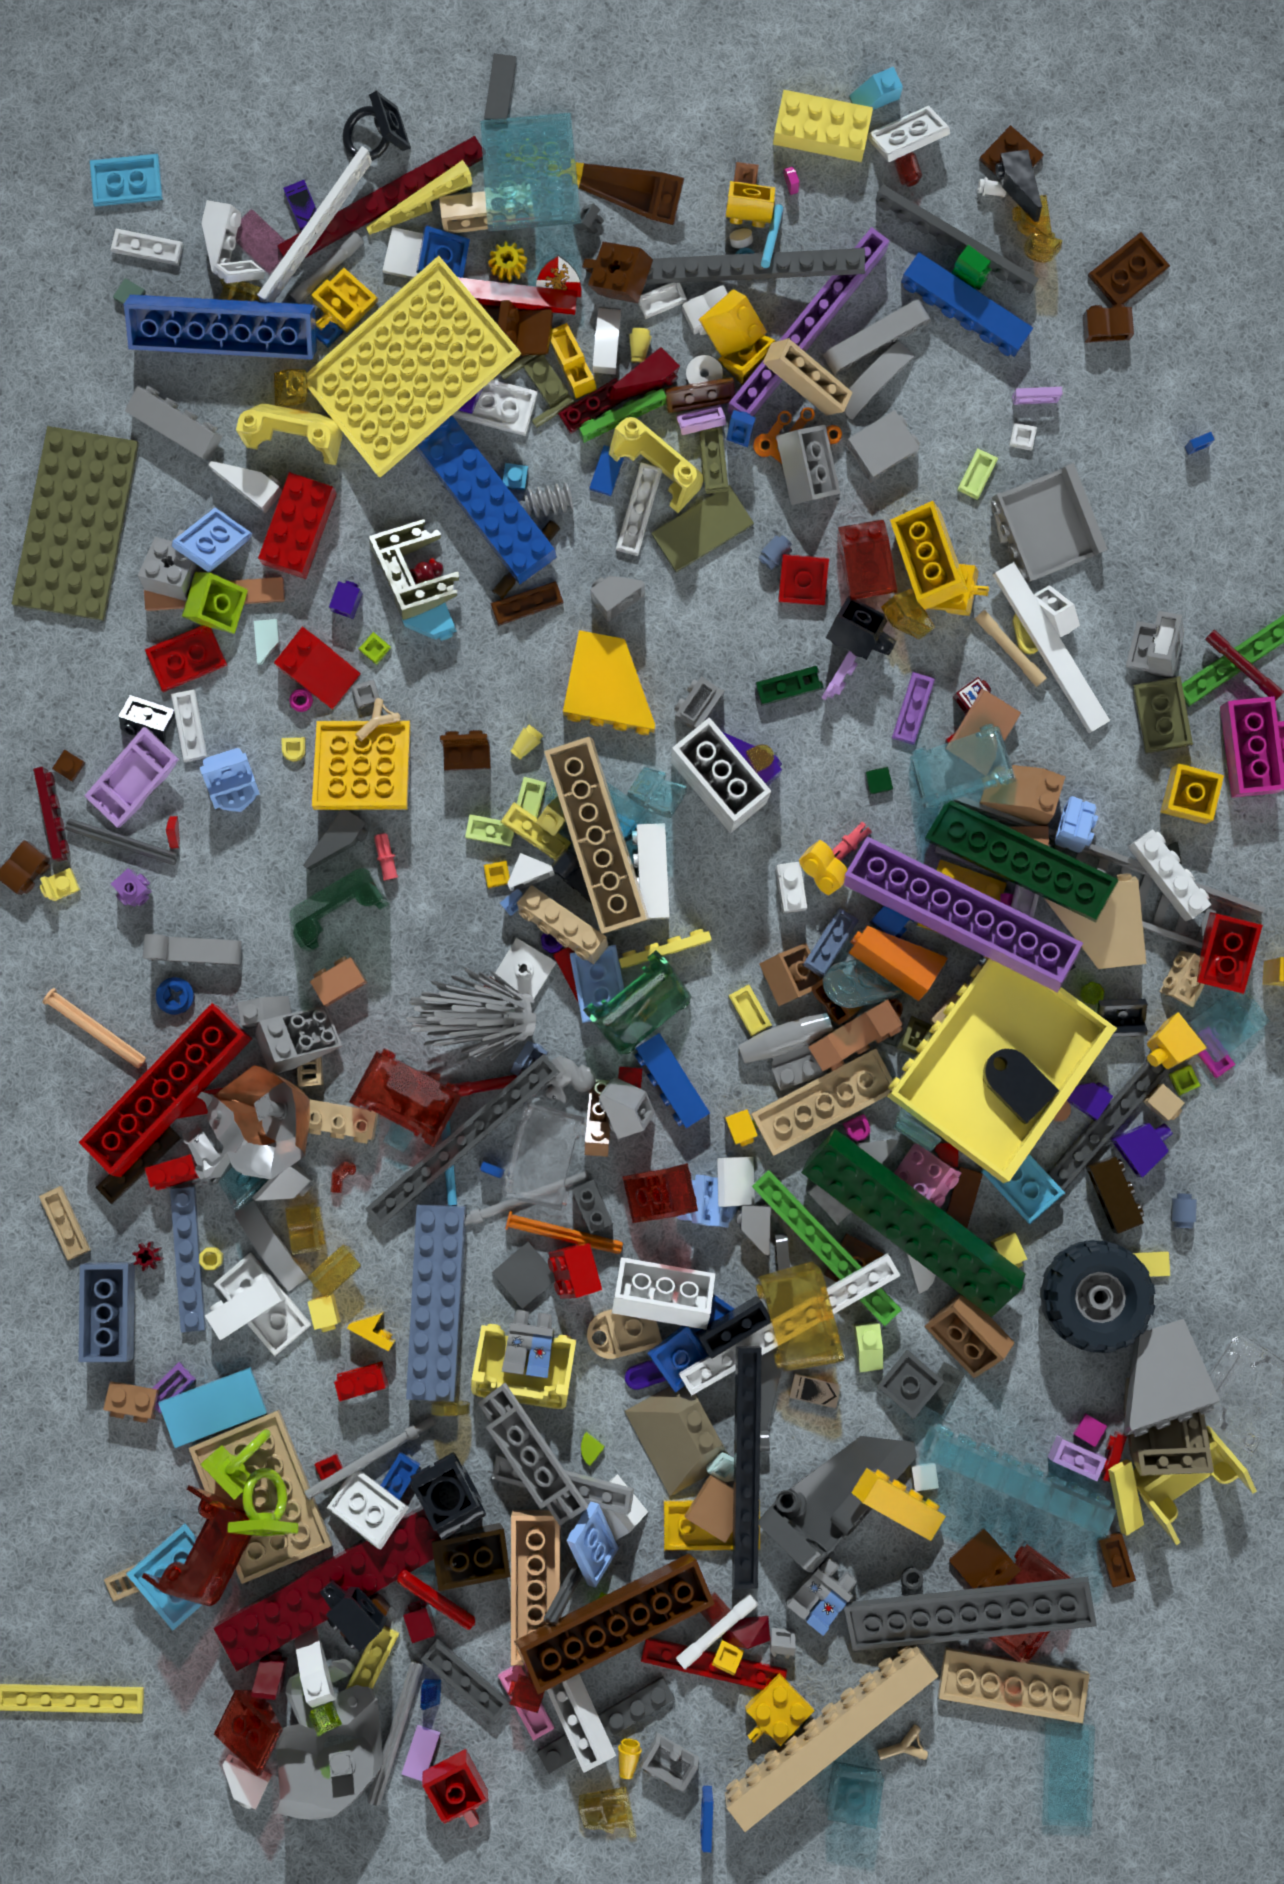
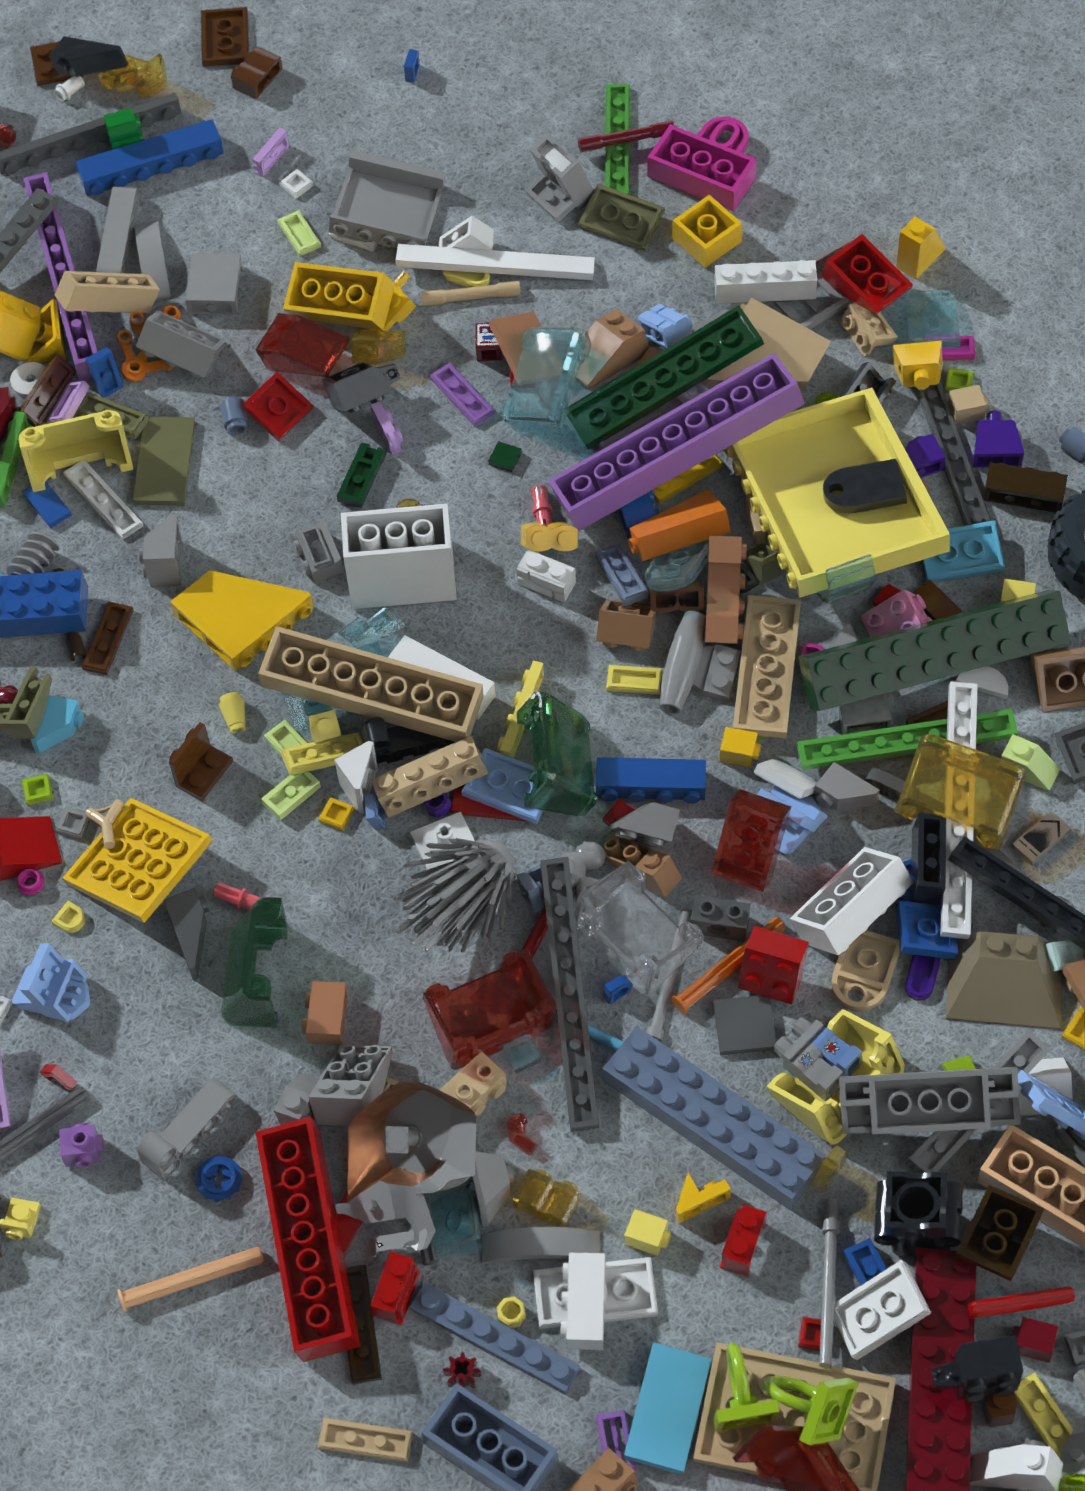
camera: 50 degrees left, 25 degrees down
clear yellow panel [308,1244,361,1298] -> none

